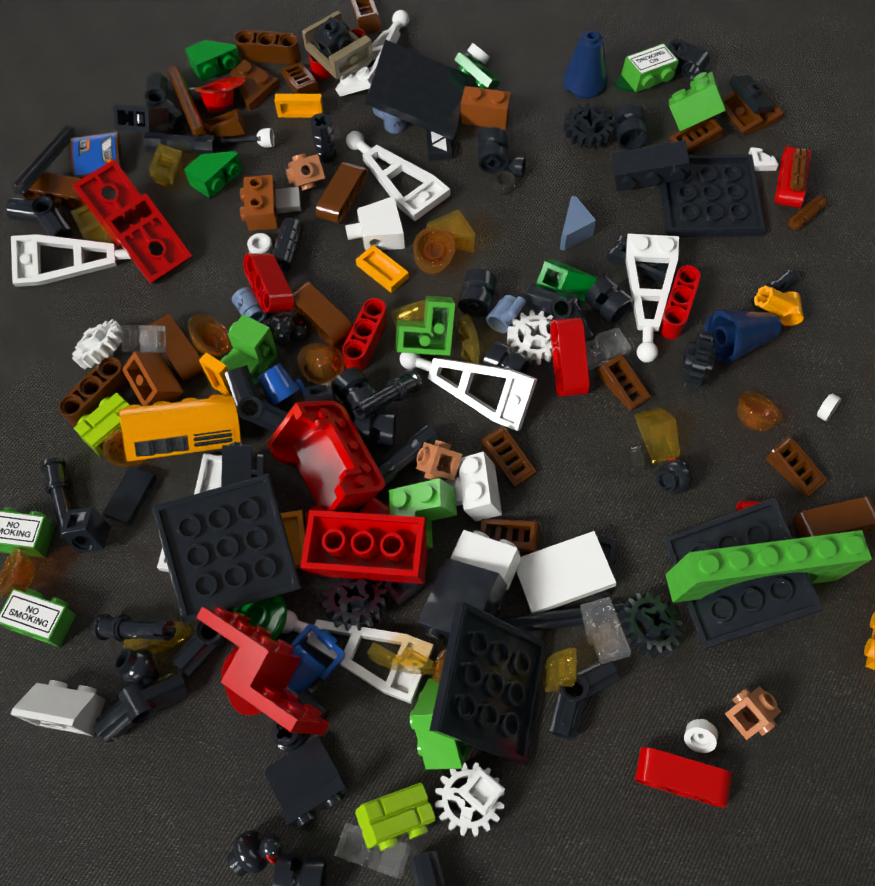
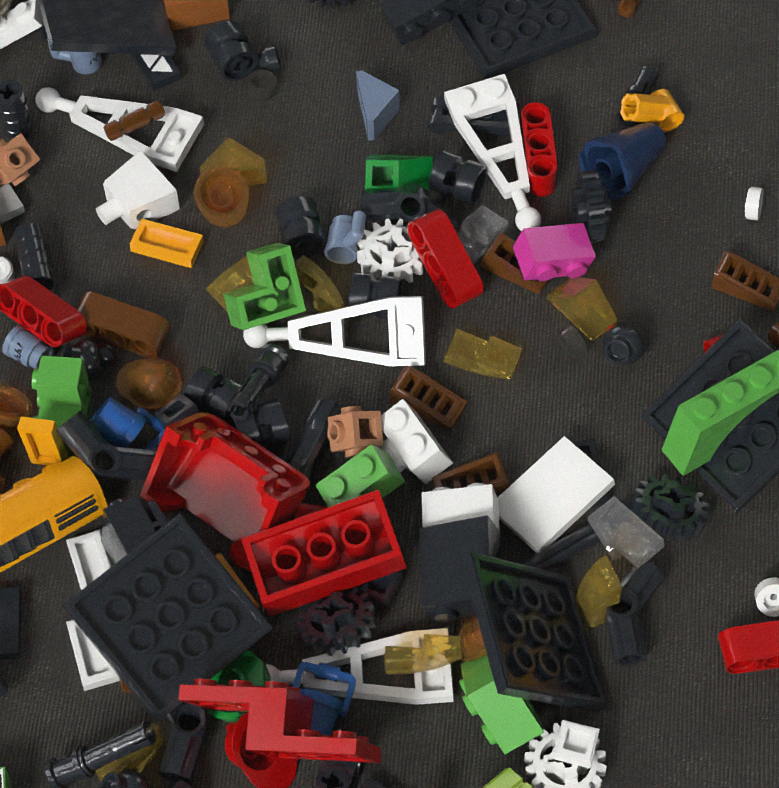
camera: 25 degrees left, 5 degrees down
reddish brown beam [316,161,368,225] -> none
red beam [342,298,388,371] -> none
clear orange piece [737,391,782,431] -> none
none -> reddish brown axle [104,101,165,141]
none -> clear yellow slope [443,329,522,379]
none -> dark pink brick [513,223,596,281]

